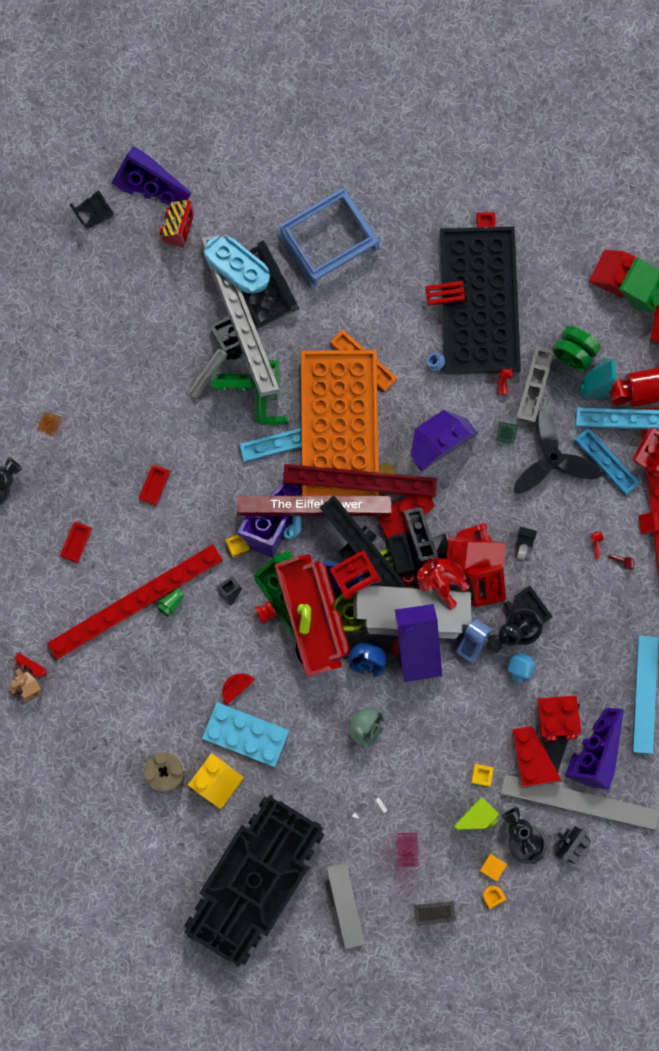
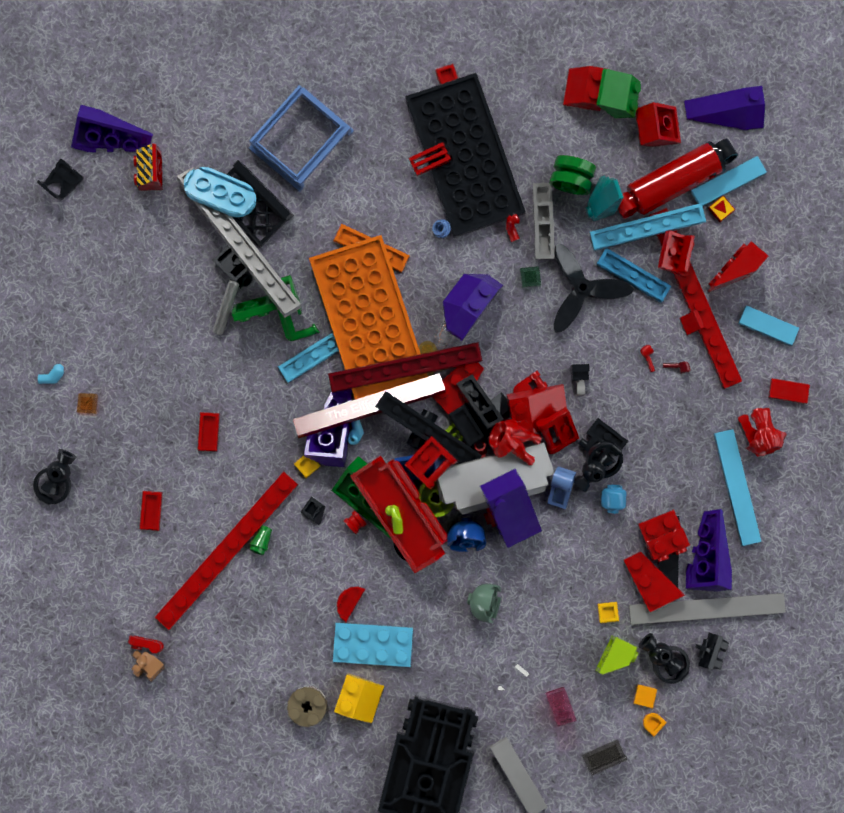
camera: 20 degrees left, 5 degrees up
none -> medium azure arm [38,364,64,384]

